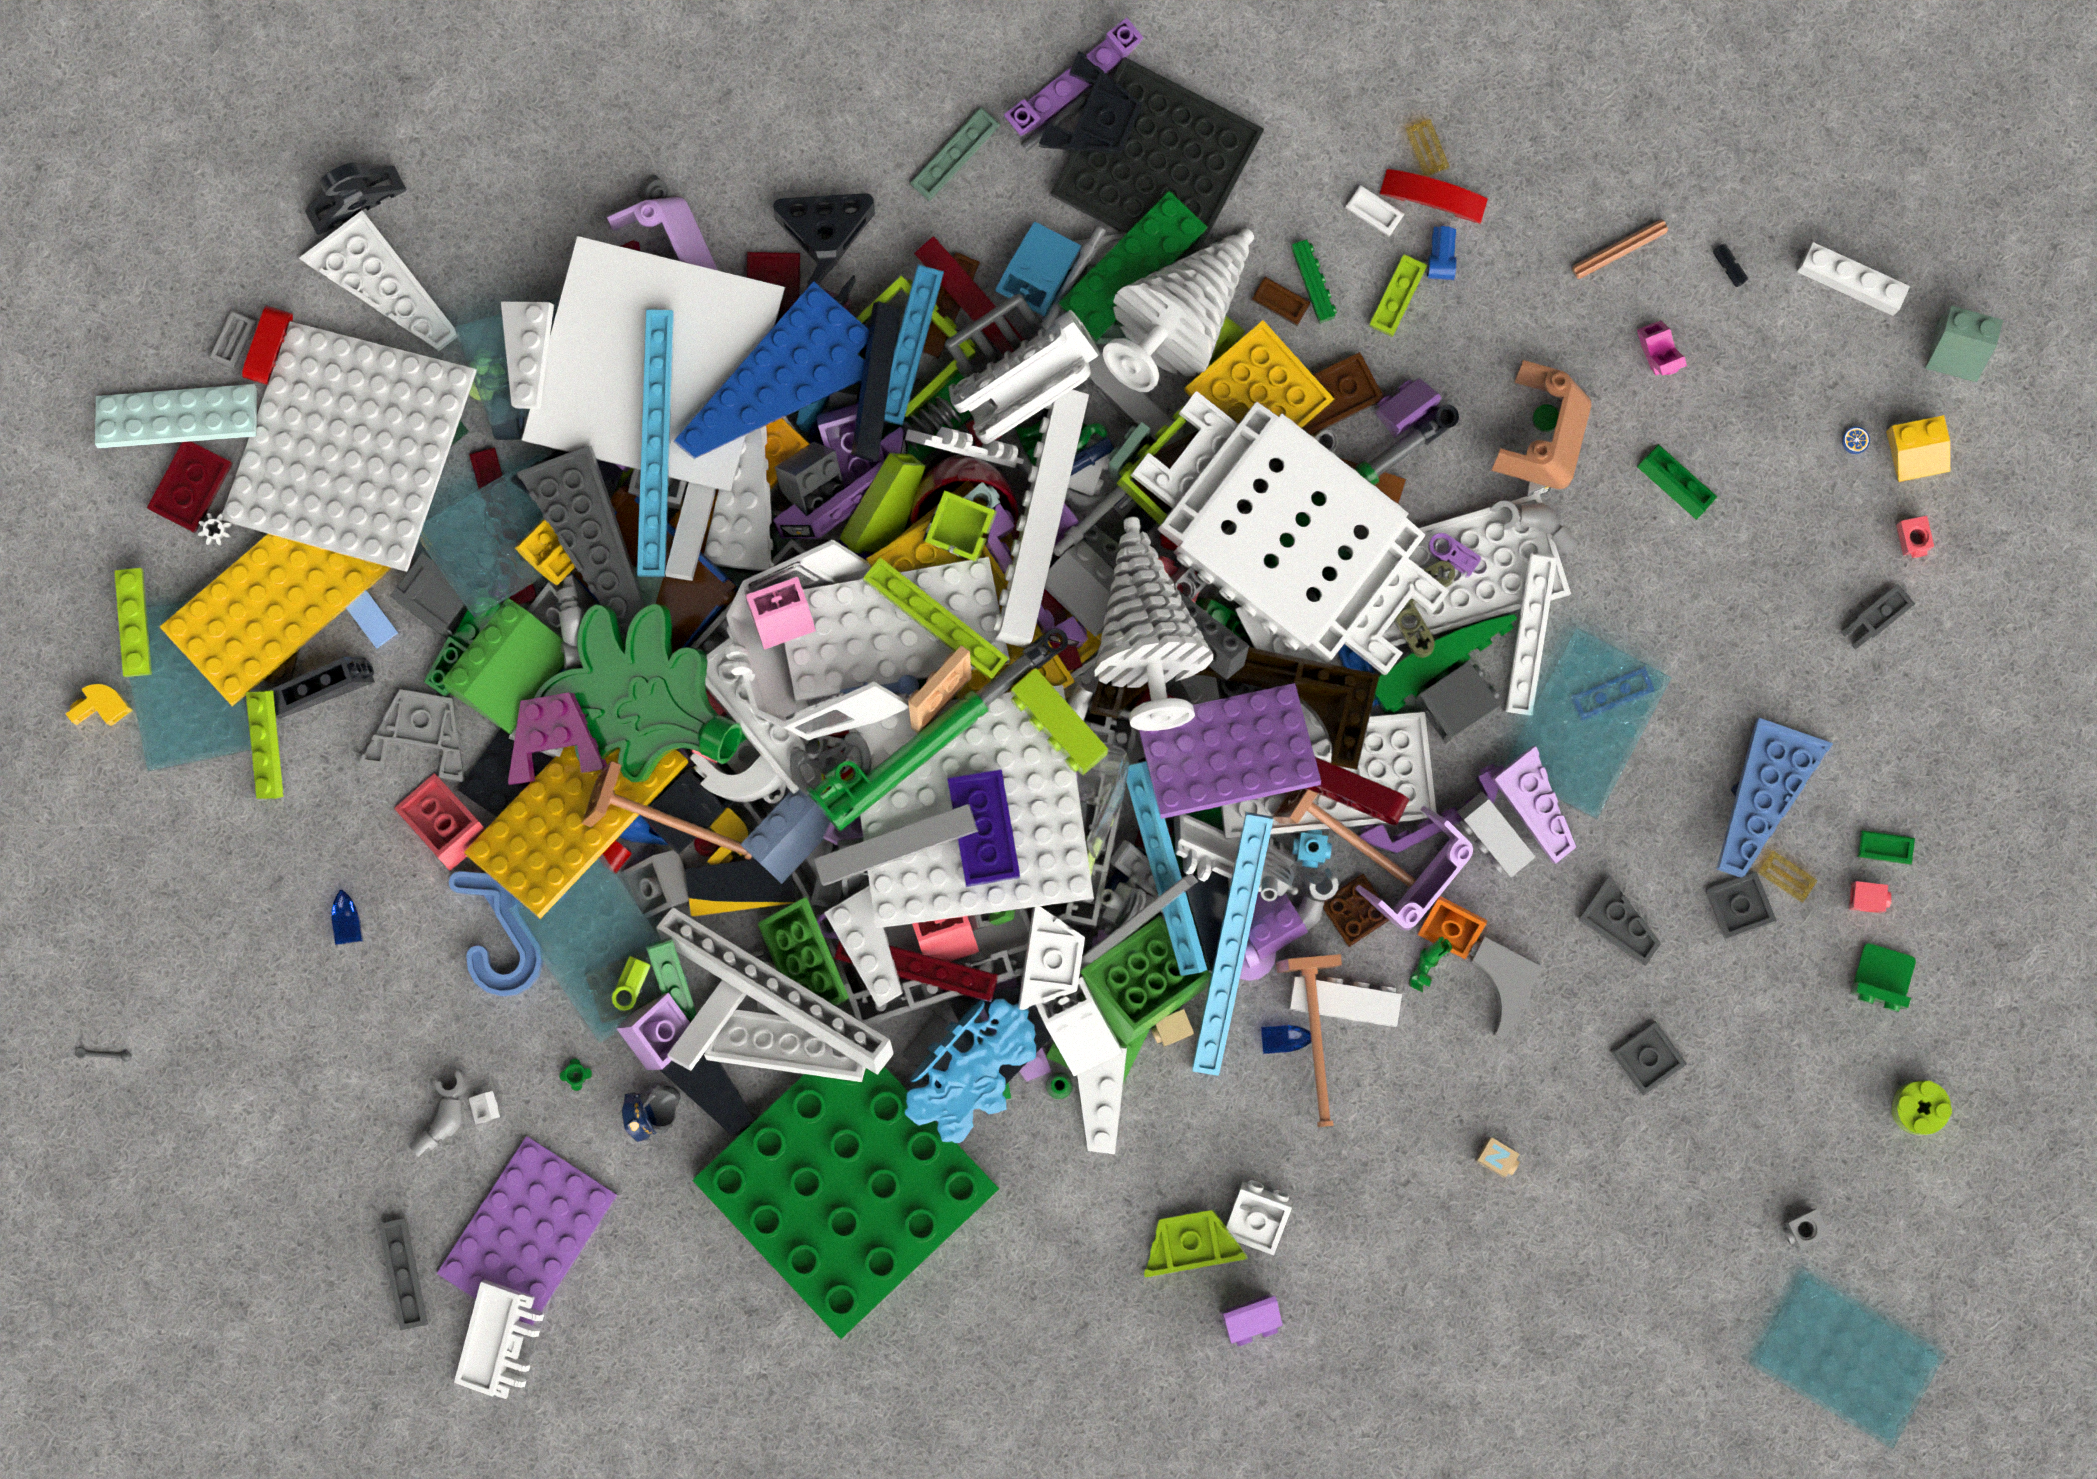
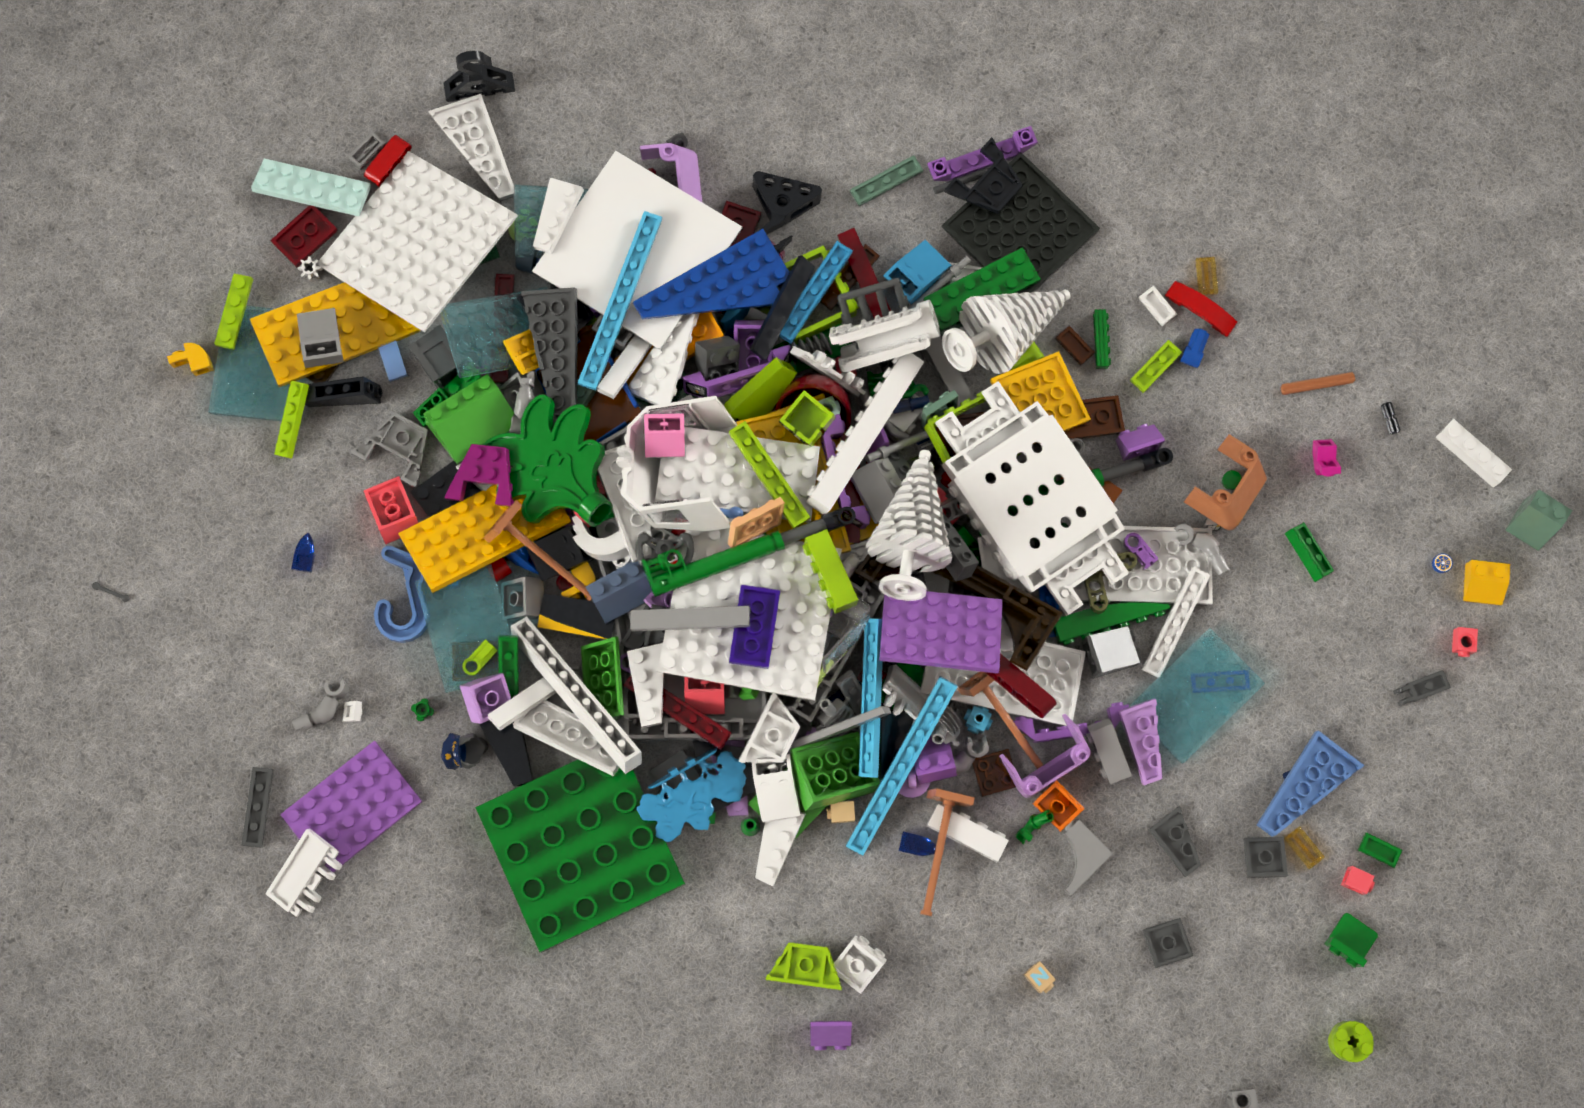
camera: 20 degrees right, 5 degrees down
none -> light grey slope [297,308,344,368]

